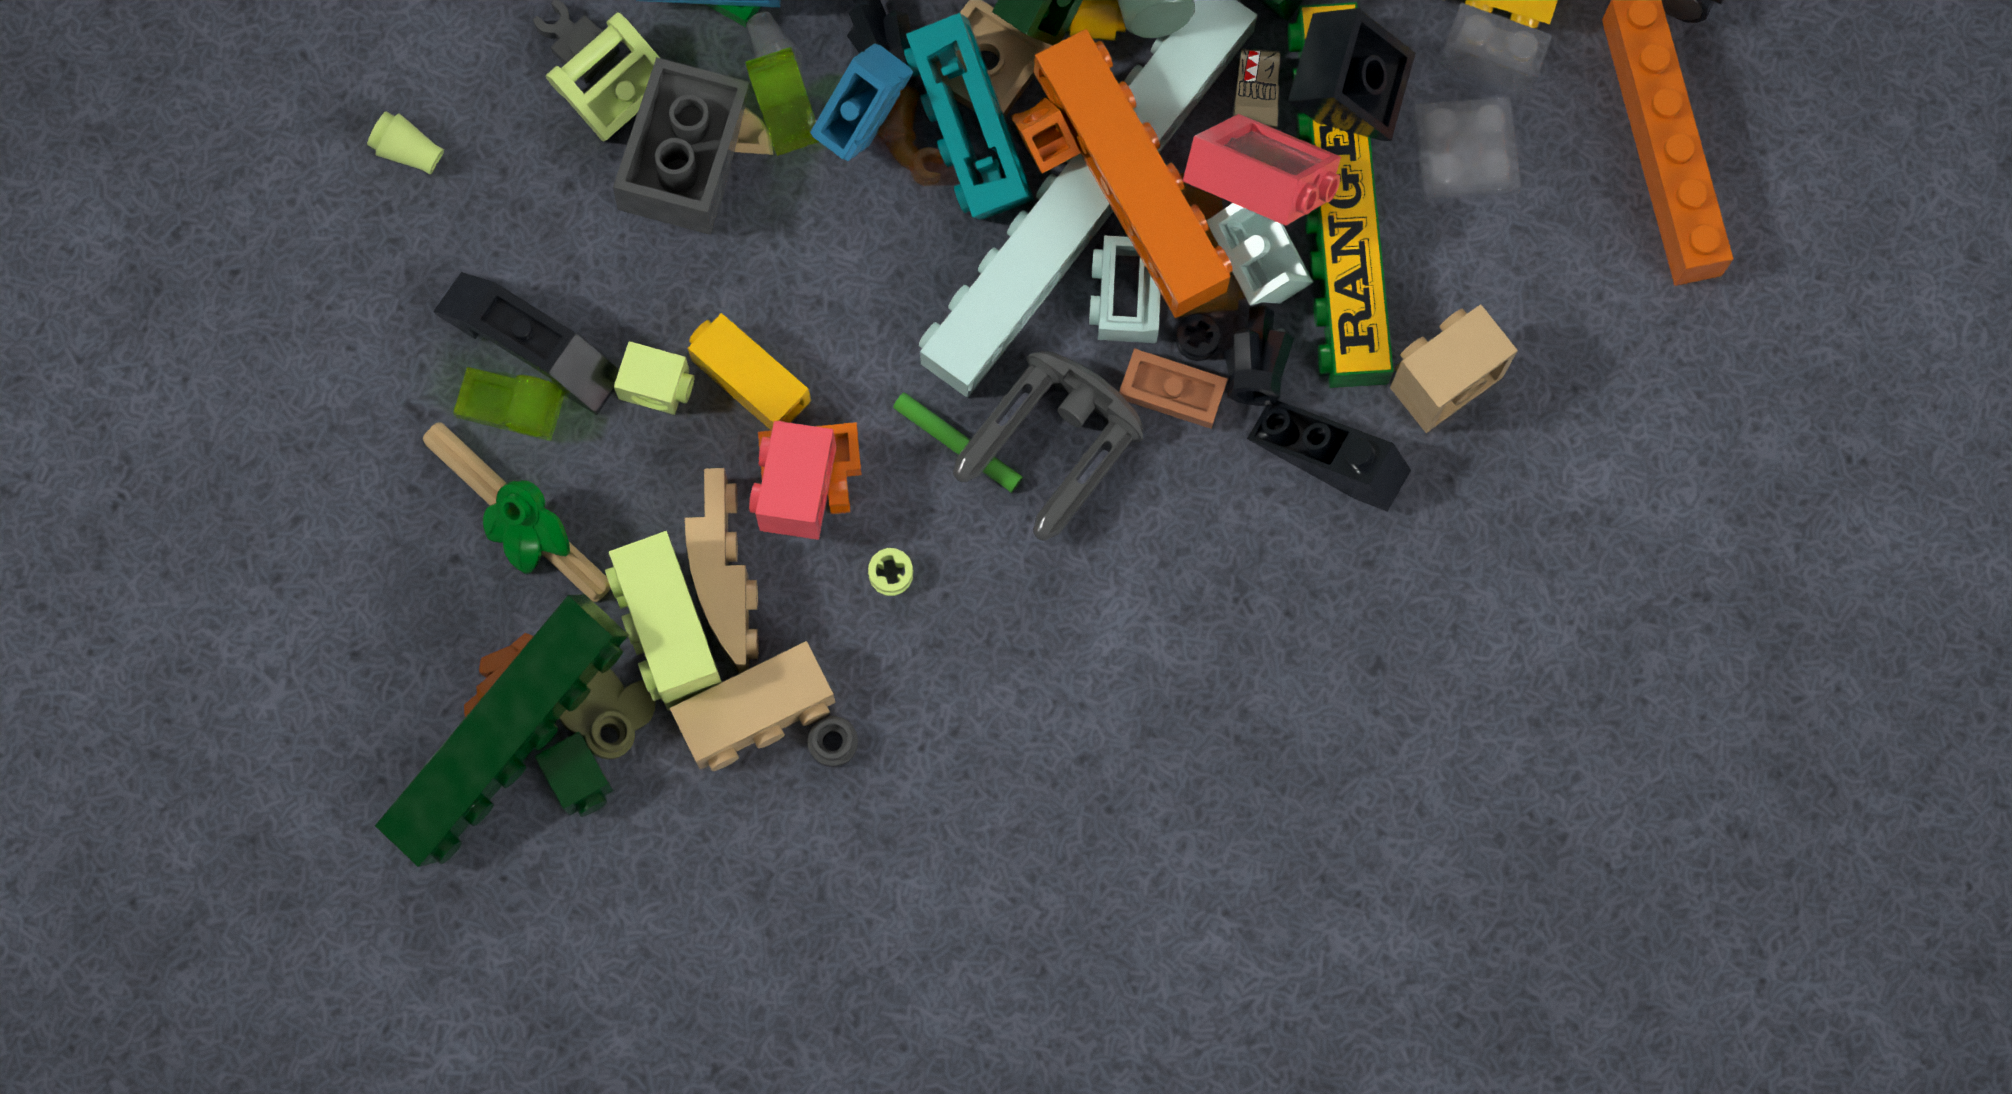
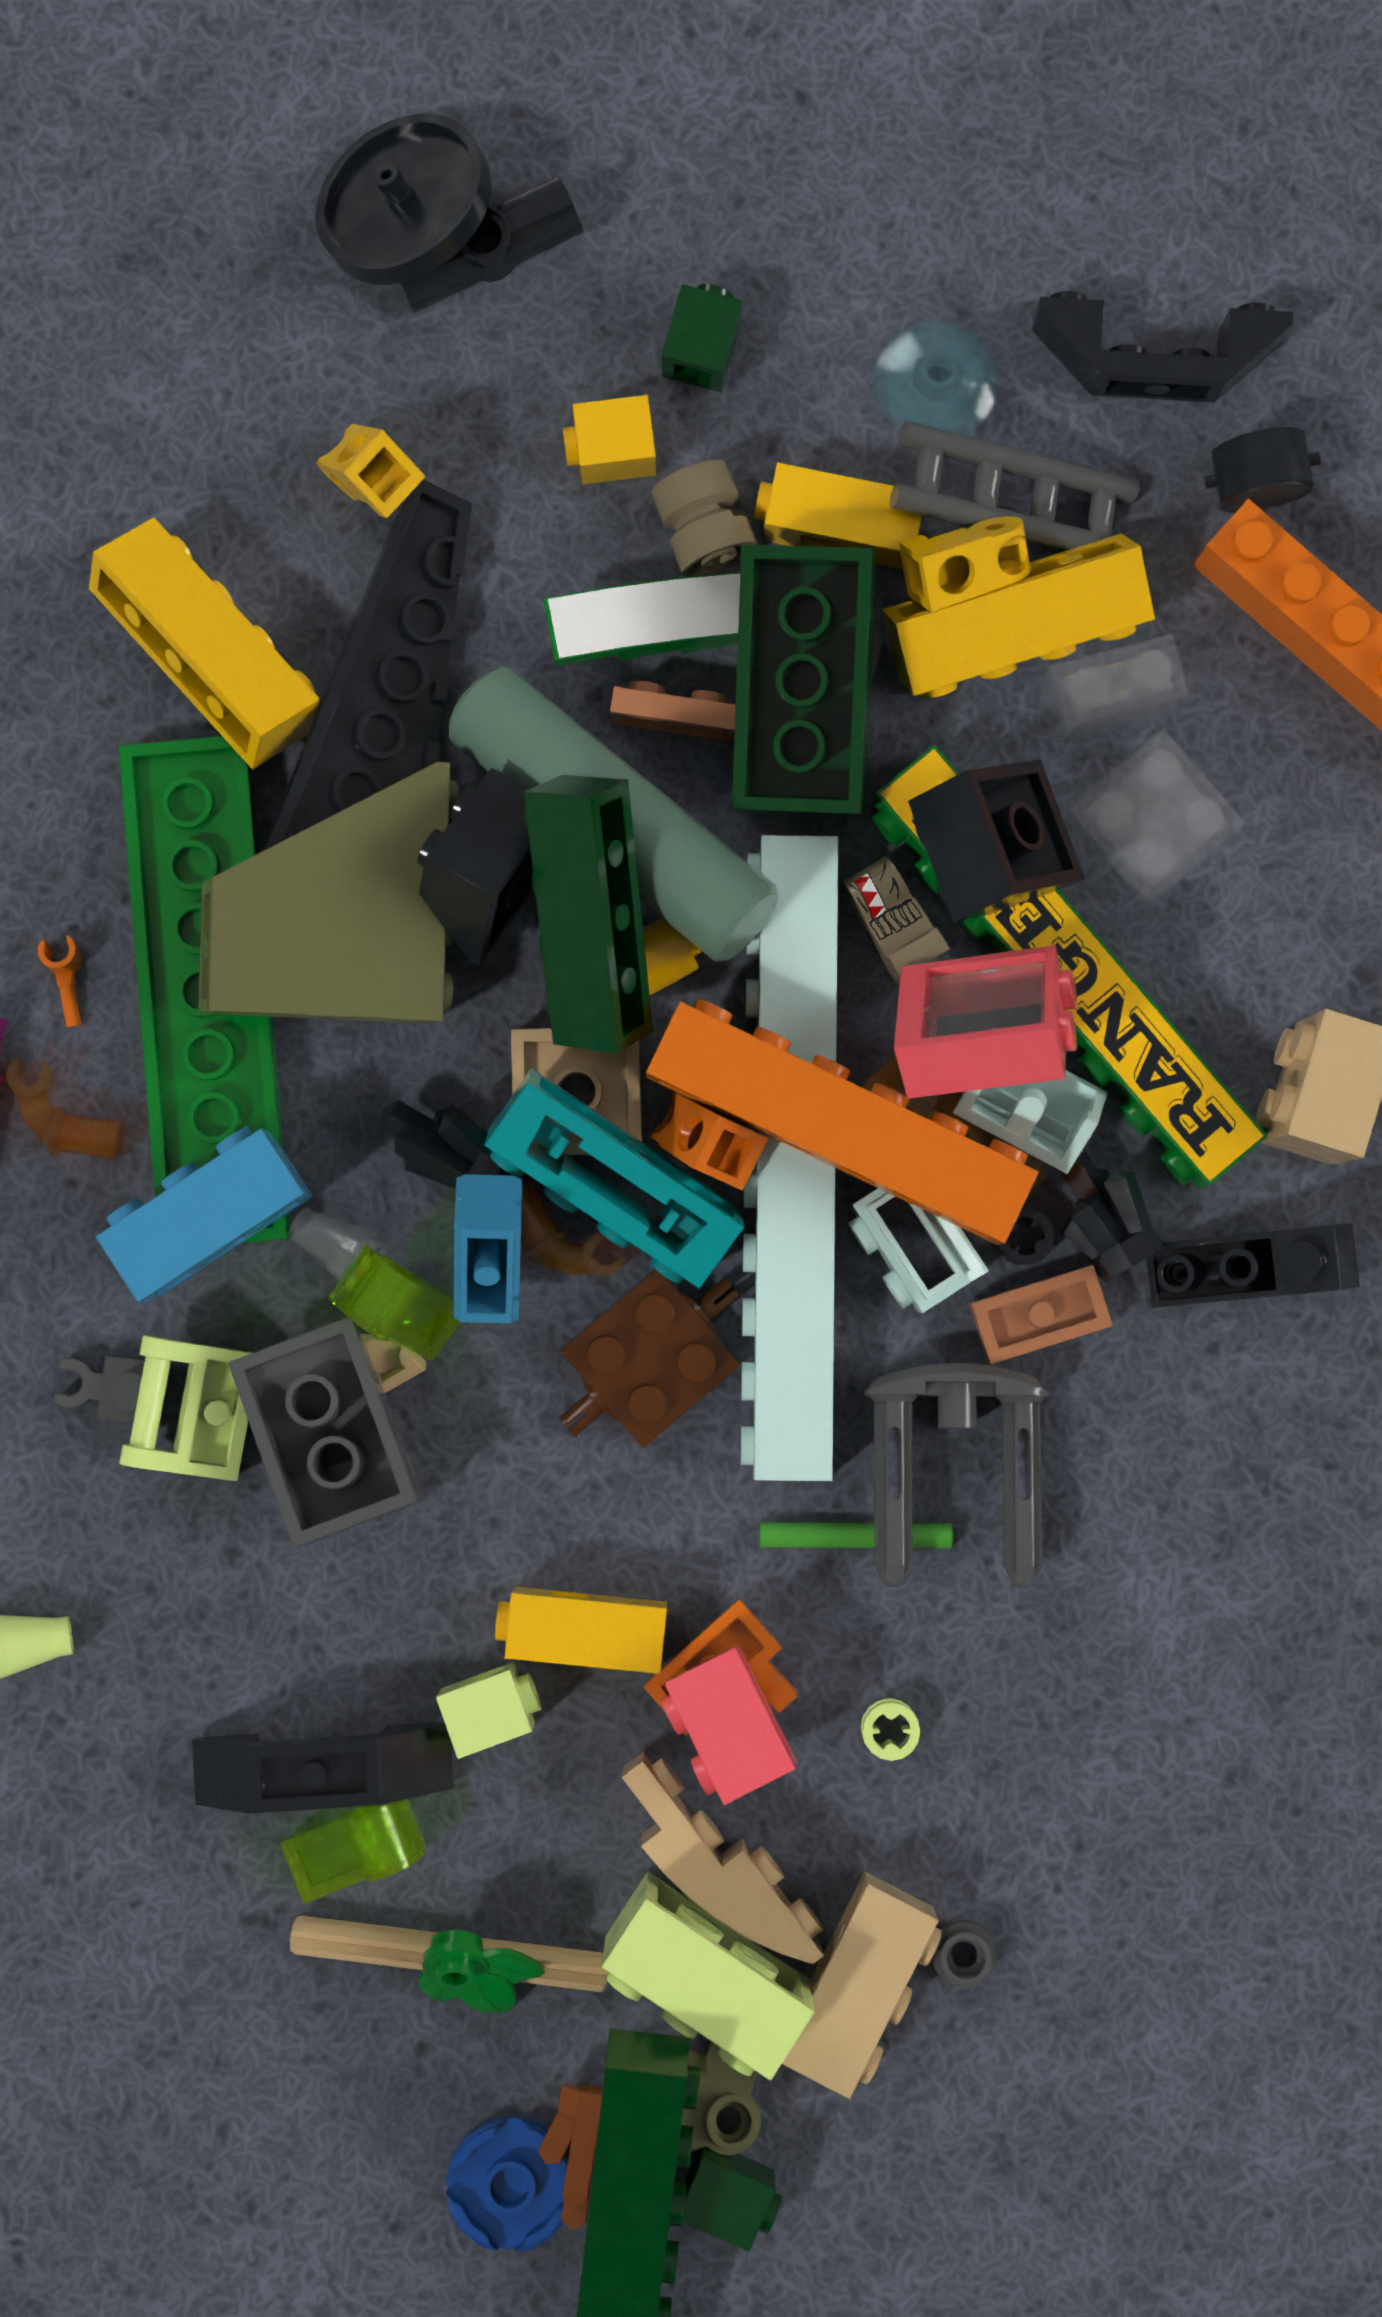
camera: 35 degrees left, 10 degrees up
none -> blue tile [446,2115,569,2252]
none -> reddish brown plate [558,1269,741,1448]

